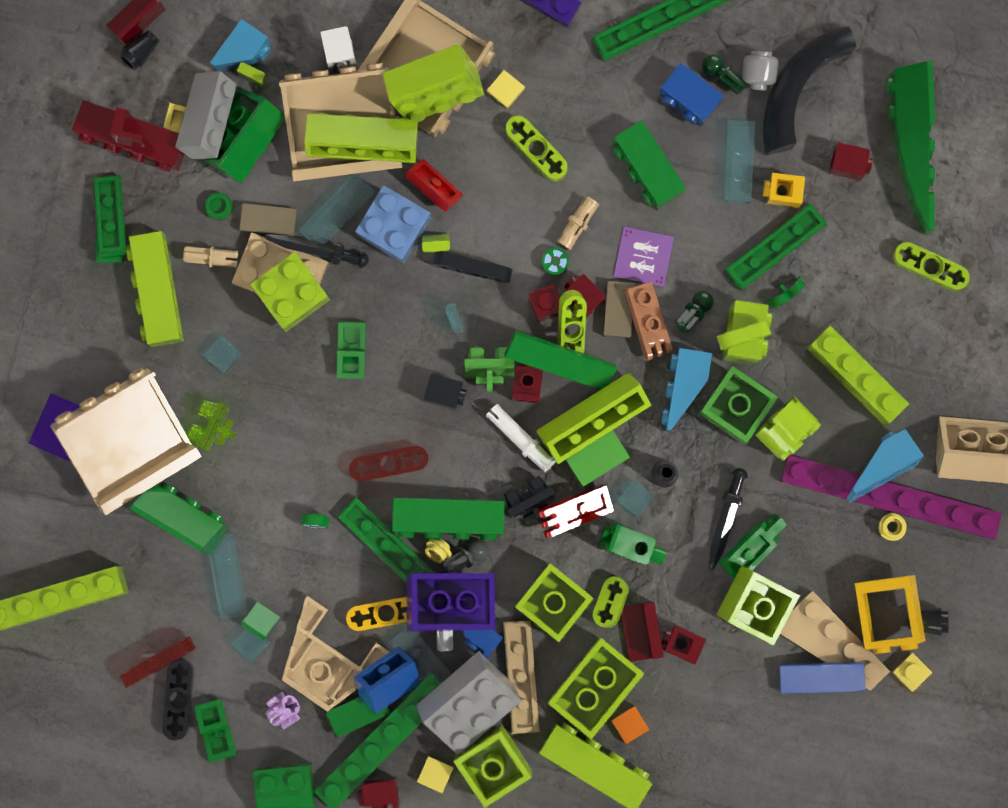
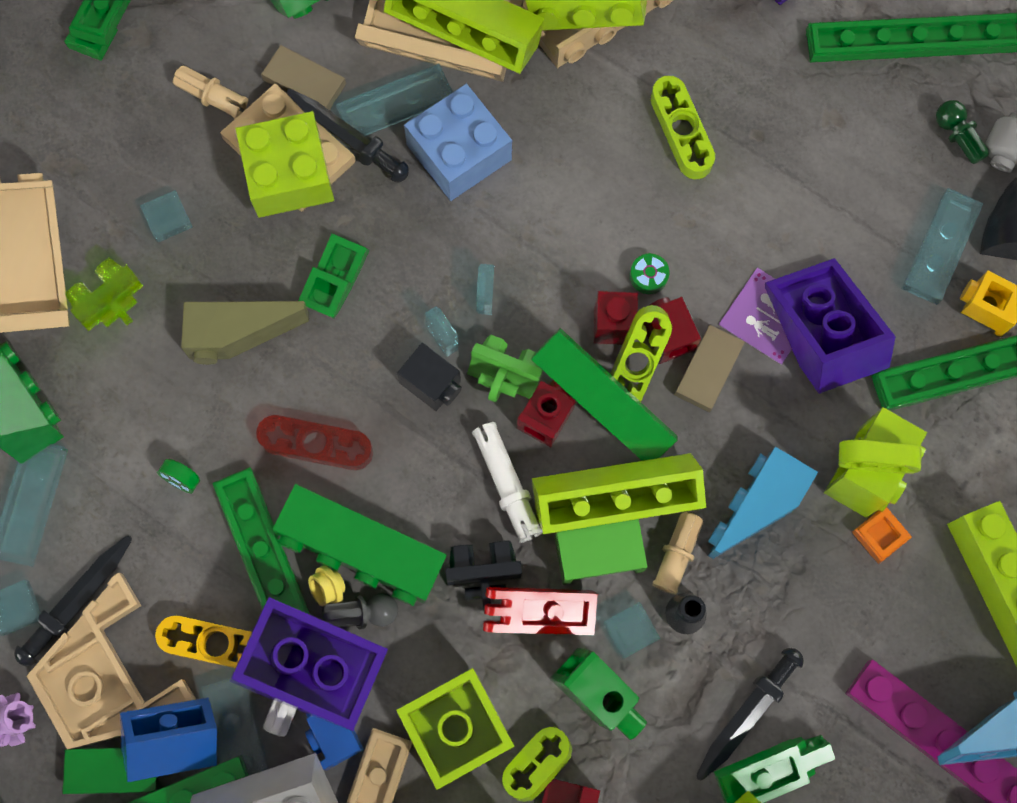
camera: 20 degrees right, 10 degrees down
lime brick [126,231,184,347] -> none
green tile [204,192,233,221] -> none
tile [241,602,280,641] -> none
red plate [405,159,463,212] -> none
lime tile [422,234,450,252] -> none
black beam [433,251,513,283] -> none
light yellow tile [487,70,525,109] -> none
tan pin [556,196,599,251] -> none
green brick [612,120,686,210] -> none
nougat hinge [624,282,673,361] -> none
blue brick [659,63,724,127] -> none
dark green axle [675,291,714,333] -> none
bright green brick [699,366,778,445] -> none
lime brick [755,396,821,461] -> none
green piece [766,276,806,309] -> none
none -> black sword [14,536,132,666]
none -> olive slope [181,301,309,365]
none -> clear light blue tile [425,306,459,357]
none -> tan axle [653,512,703,595]
none -> dark purple slope [765,258,896,394]
none -> orange tile [852,507,912,564]

